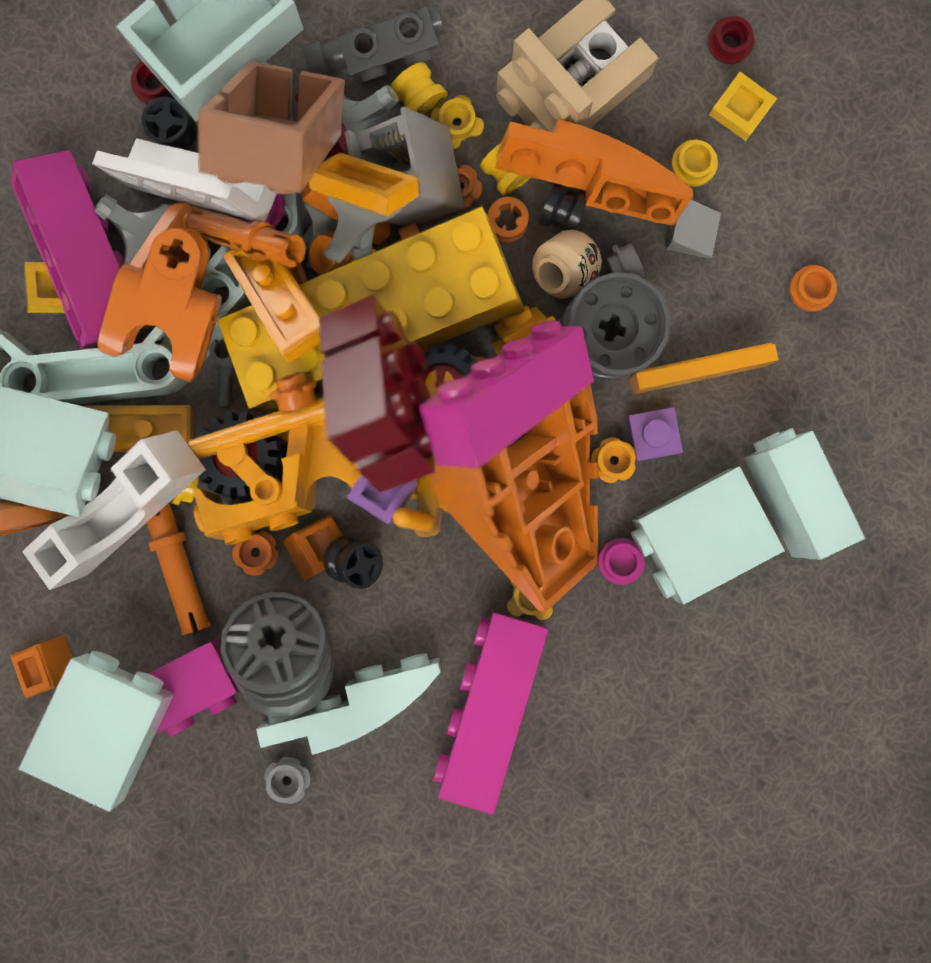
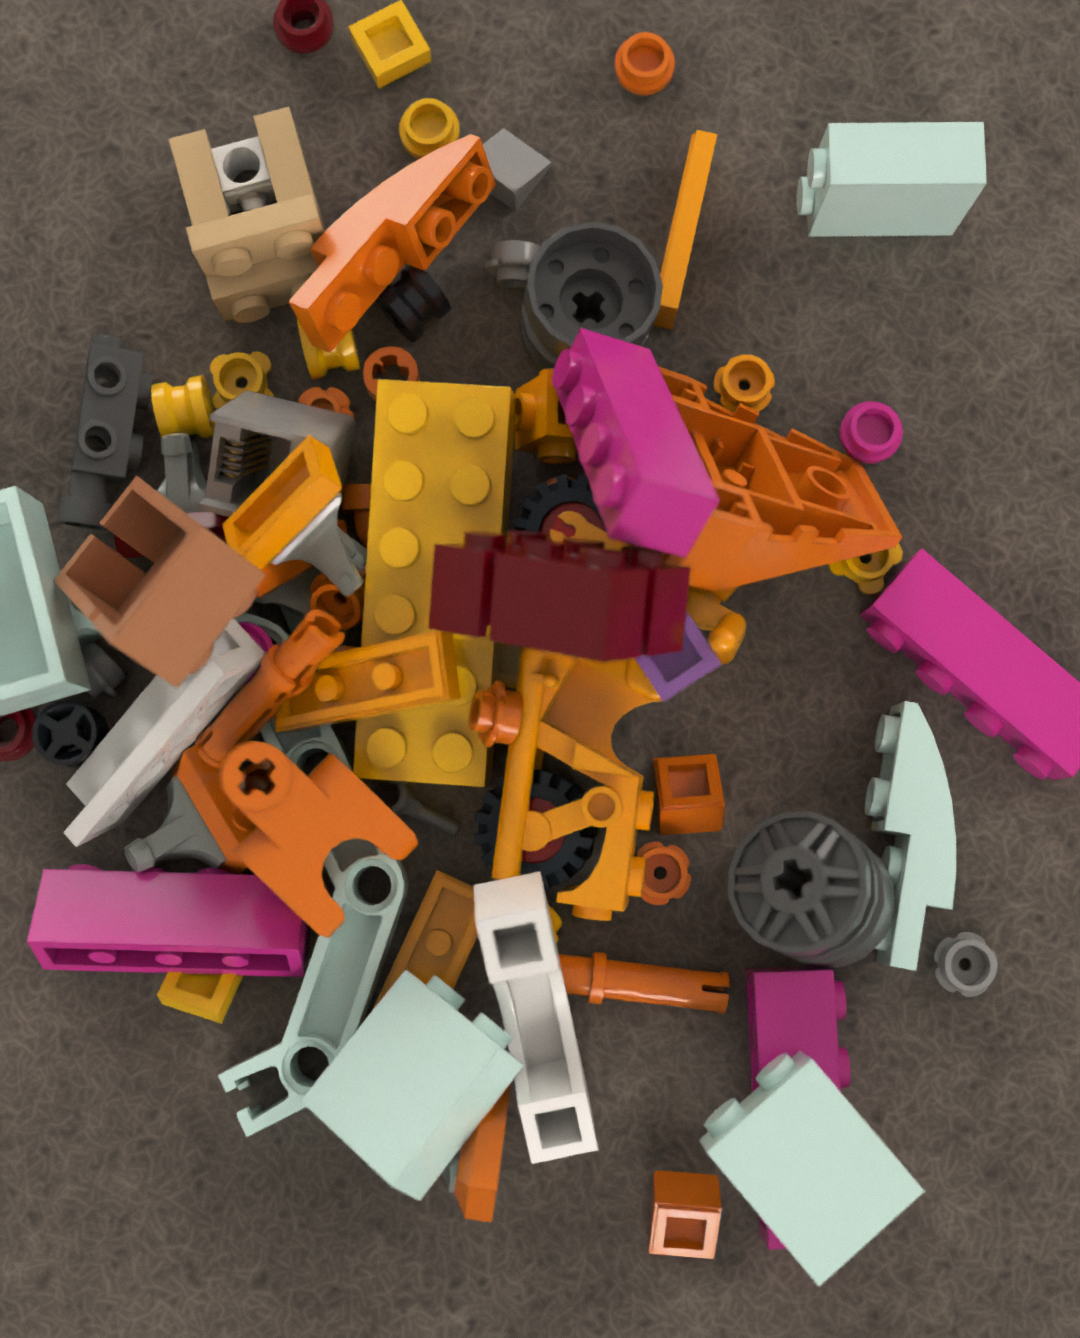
camera: 65 degrees left, 5 degrees down
black wheel [323,535,383,589] -> none
tan head [532,230,602,299] -> none
medium lavender plate [627,407,683,462] -> none
light aqua brick [631,466,785,604] -> none

